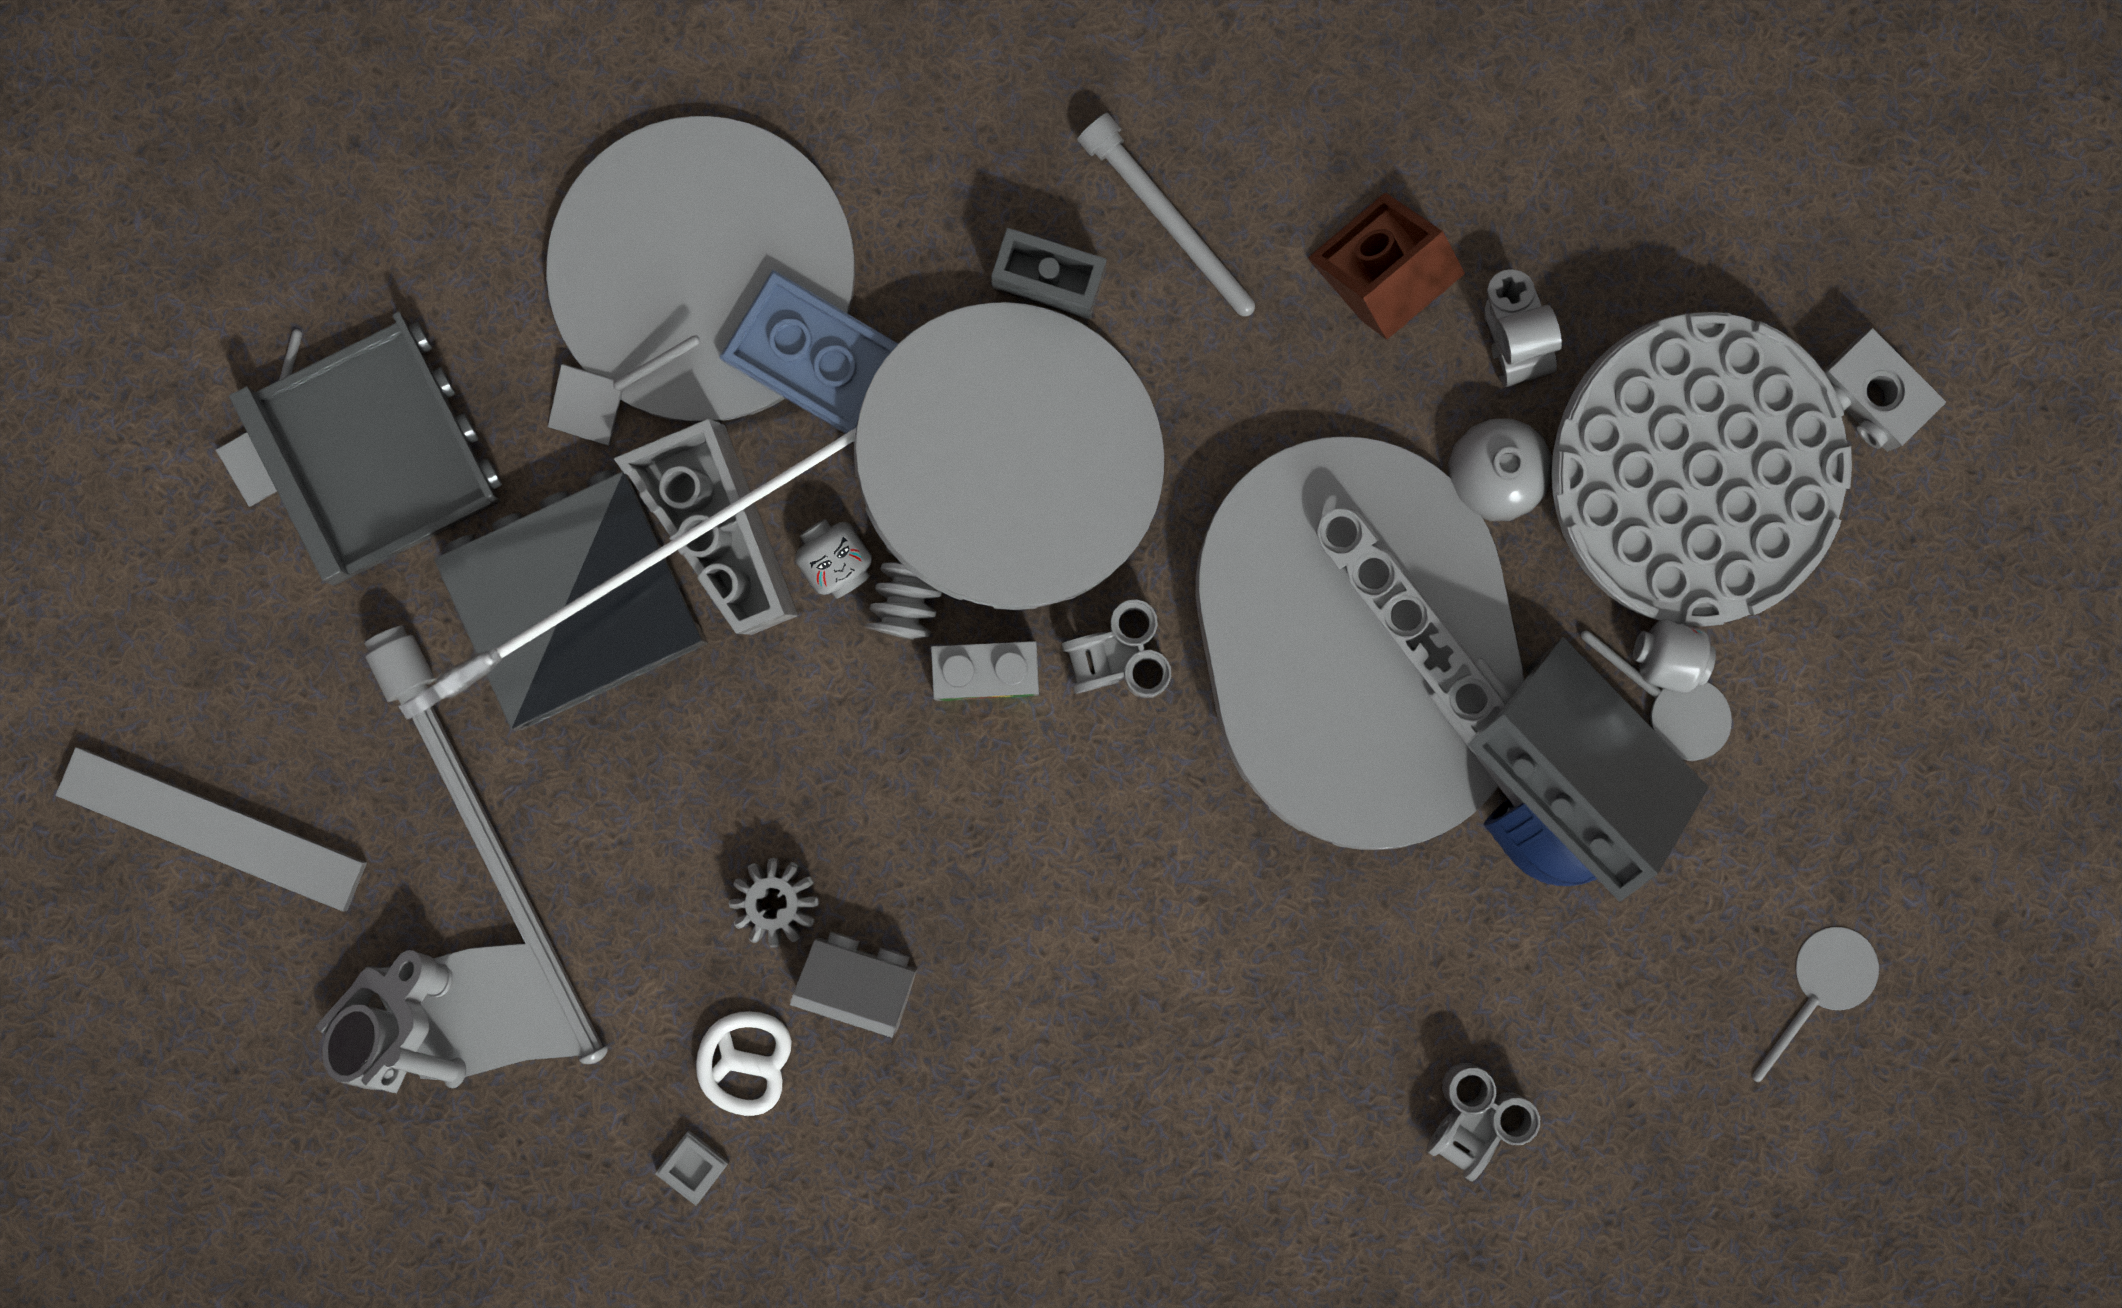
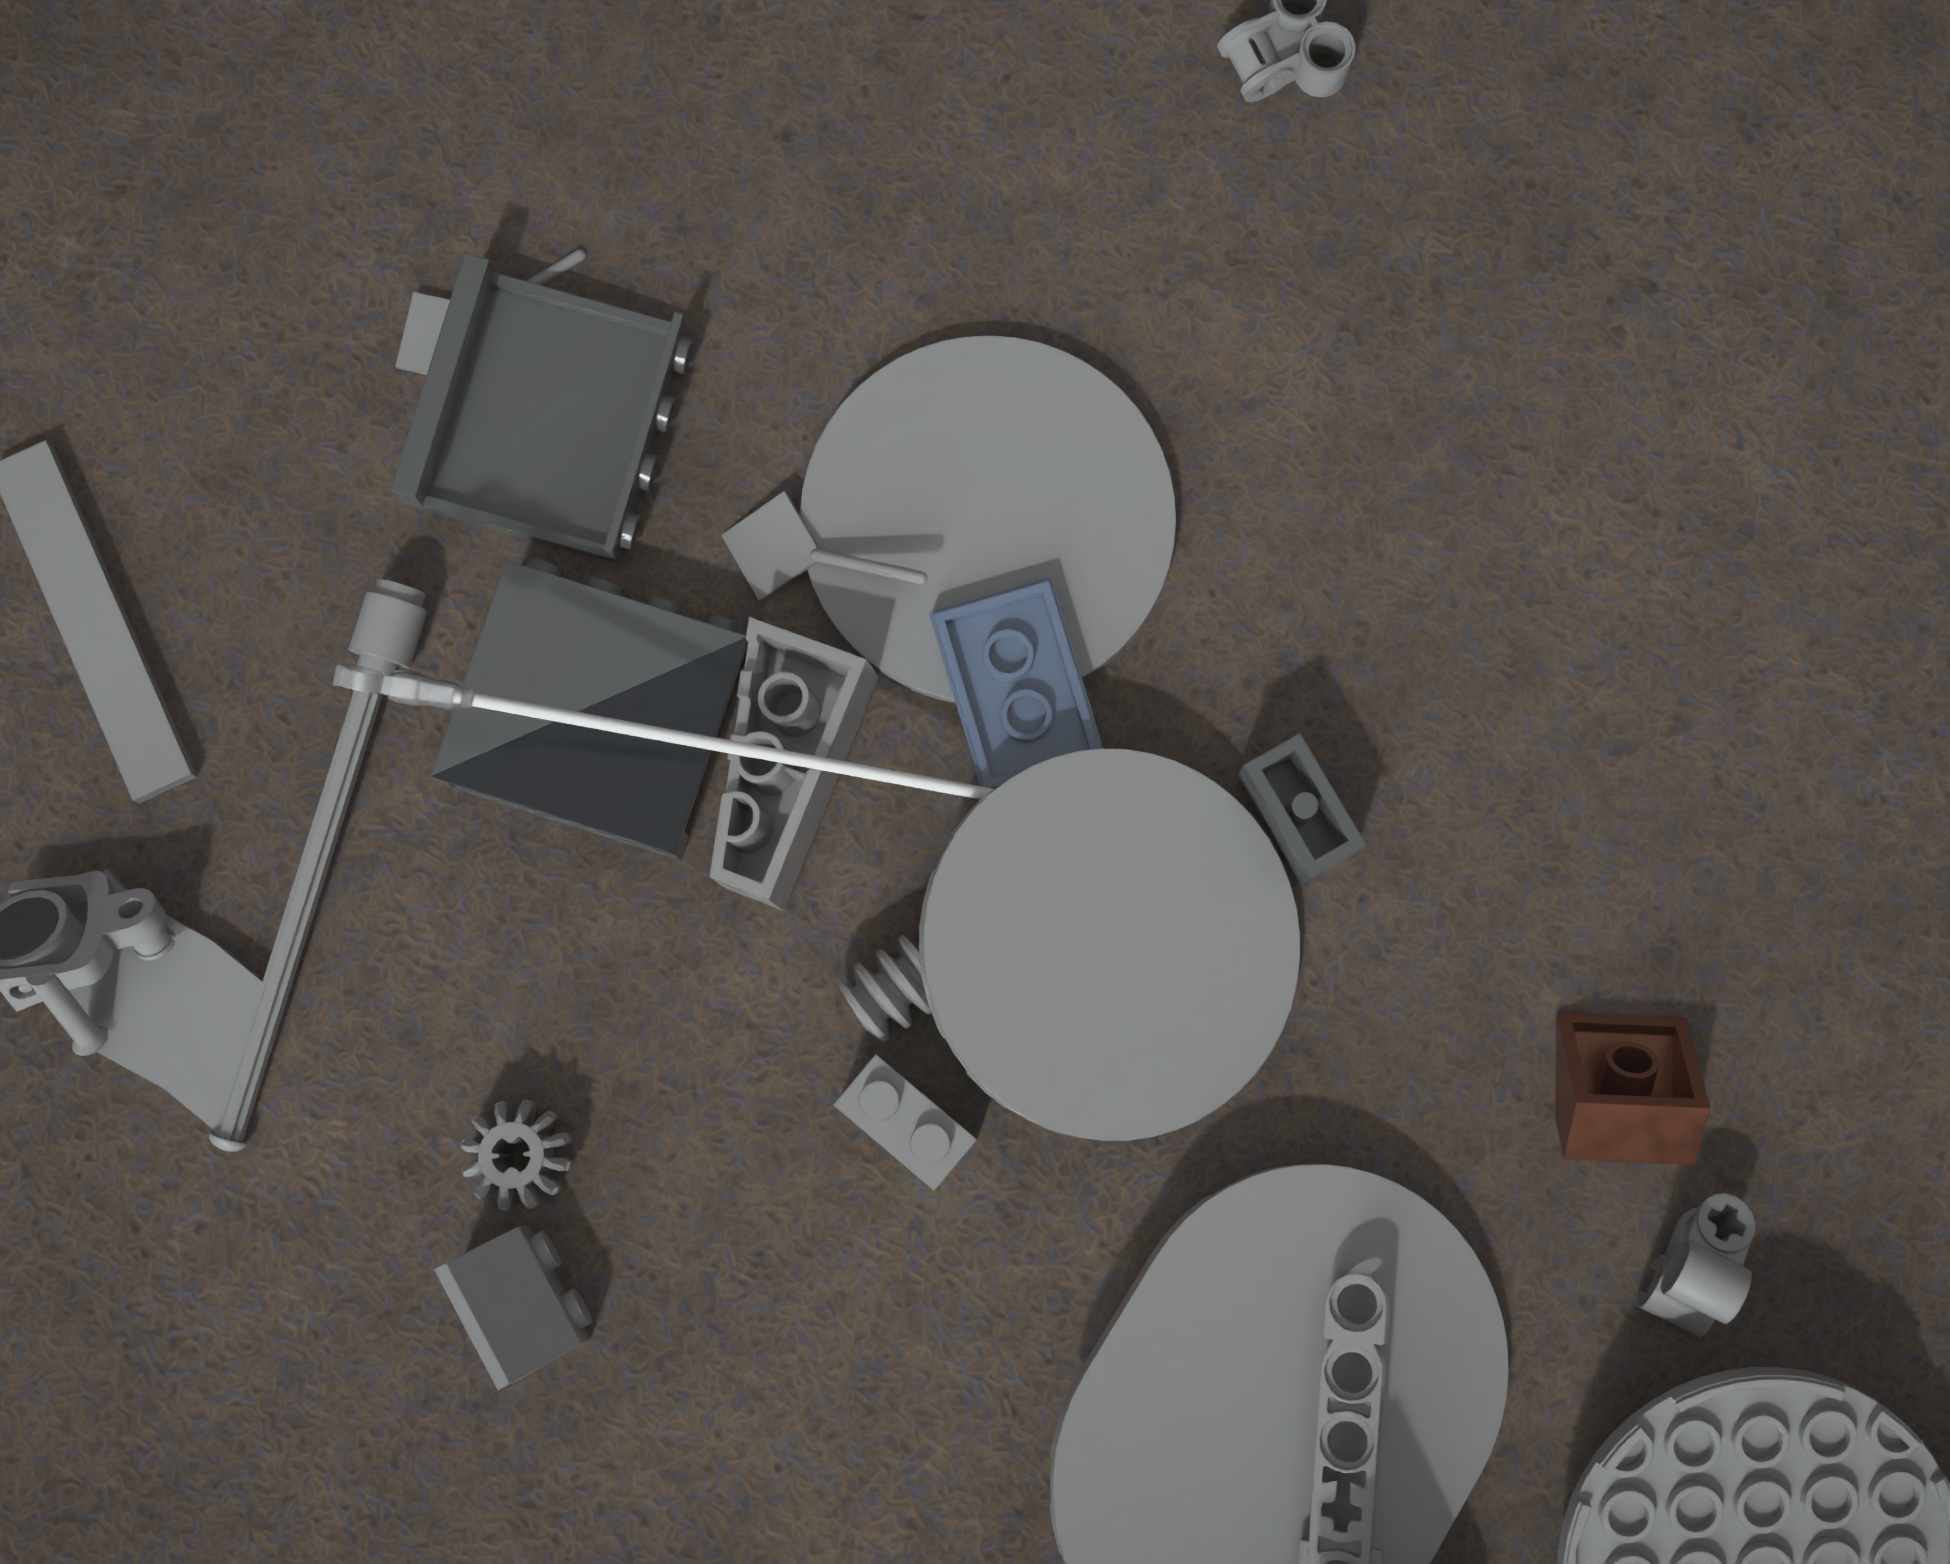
camera: 45 degrees right, 5 degrees down
light grey tile [655,1131,730,1206] -> none
white piece [696,1011,792,1116] -> none
light grey head [795,519,872,599] -> none
light grey piece [1061,599,1171,698] -> none
light grey piece [1077,113,1255,316] -> none
light grey cylinder [1448,419,1552,521] -> none

